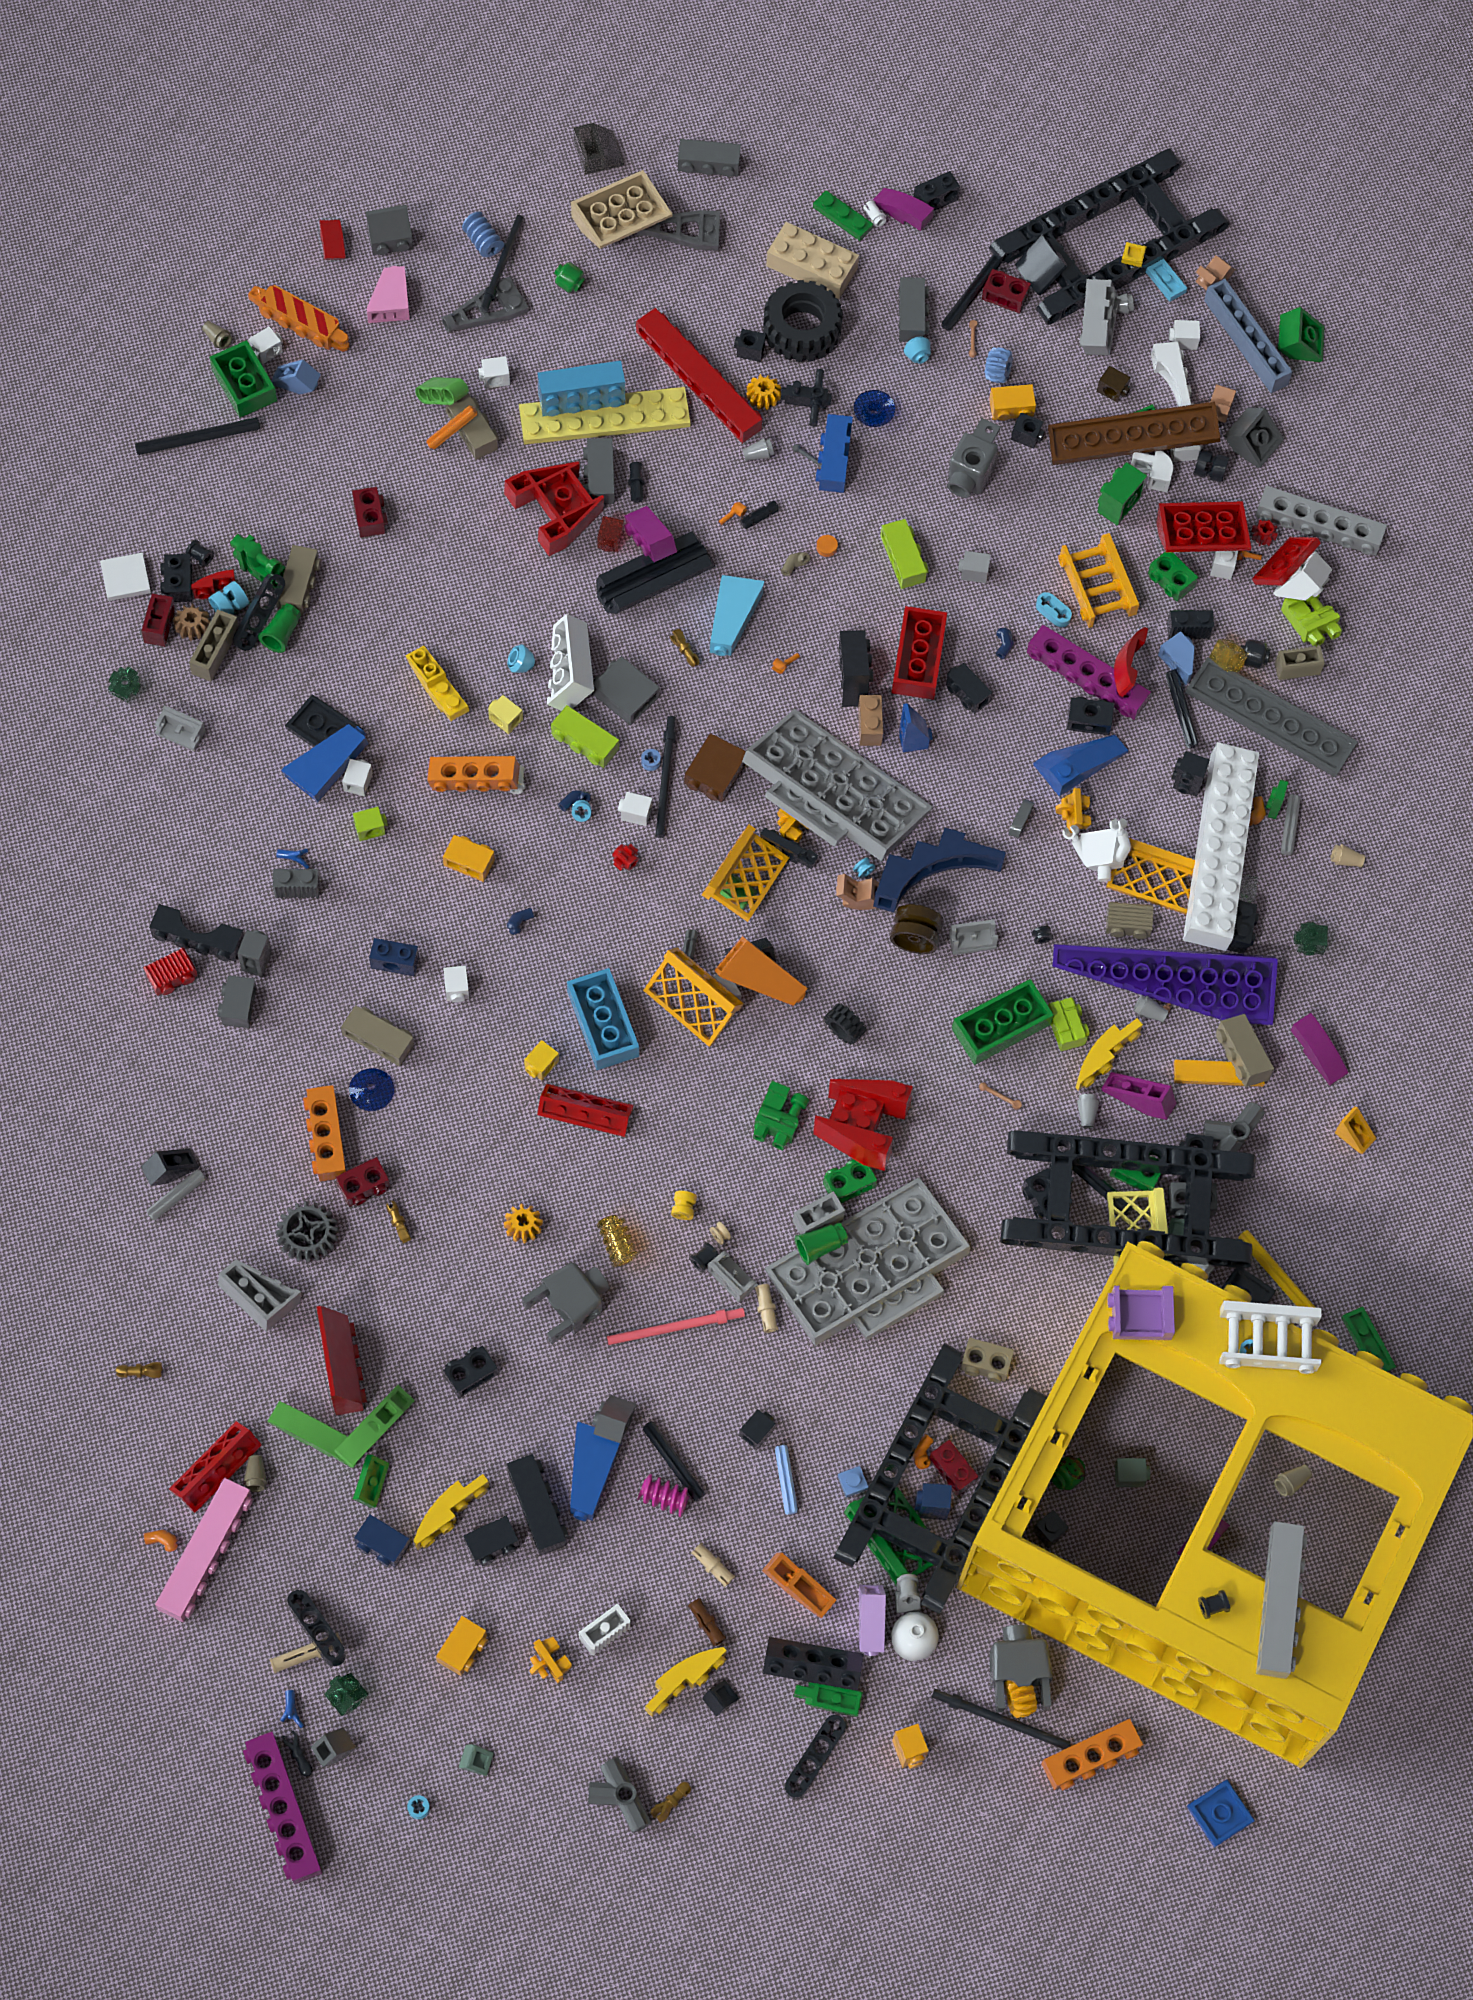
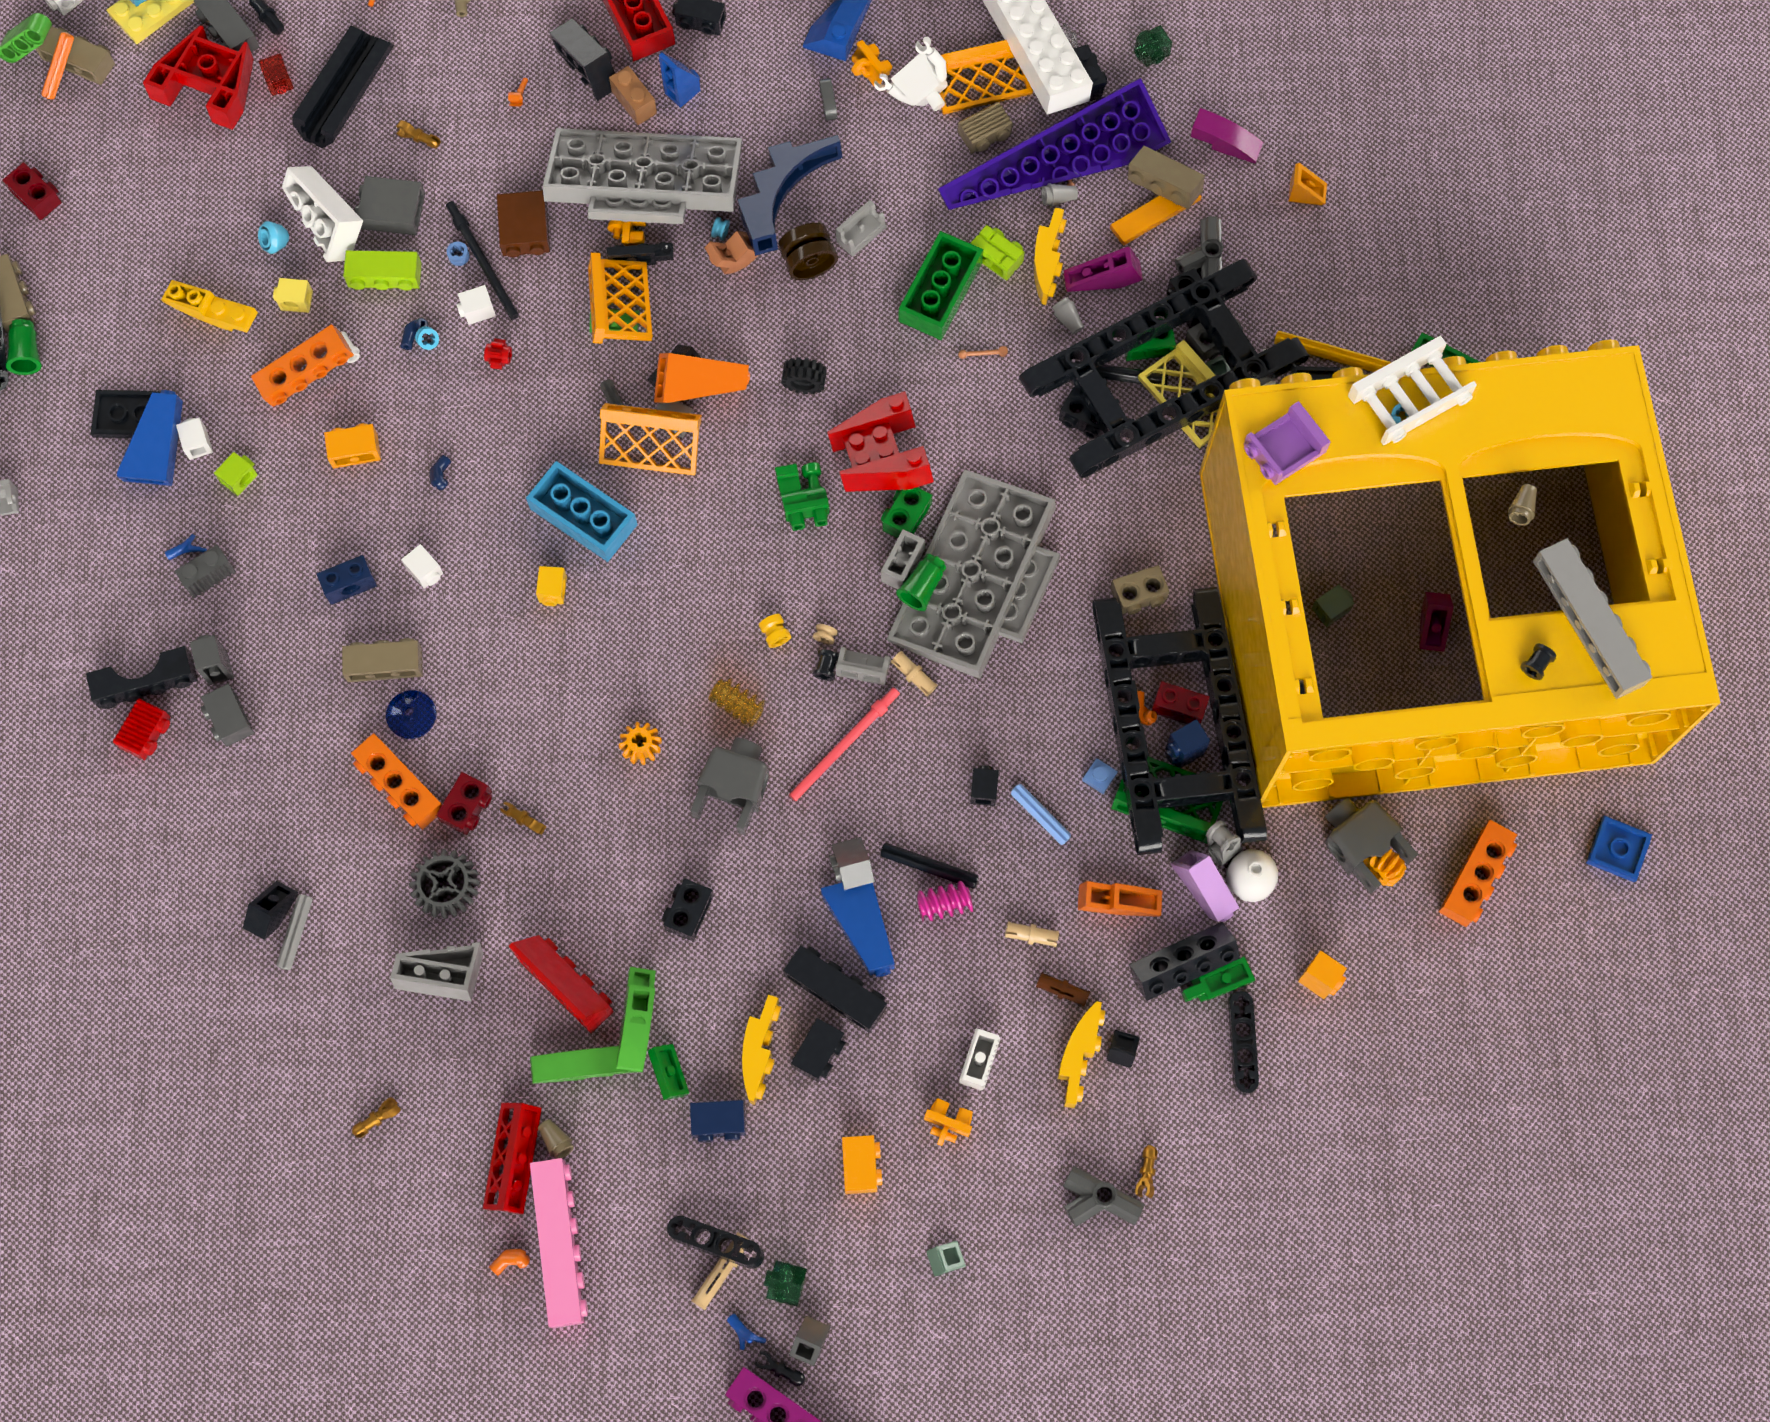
camera: 30 degrees left, 5 degrees up
medium azure bush [407,1795,430,1820] -> none
red fence [537,1084,634,1137] -> none
magenta brick [624,506,677,562] -> none
medium azure slope [710,575,764,656] -> none
black bar [931,1688,1071,1749] -> none
black bush [1031,926,1053,944] -> none

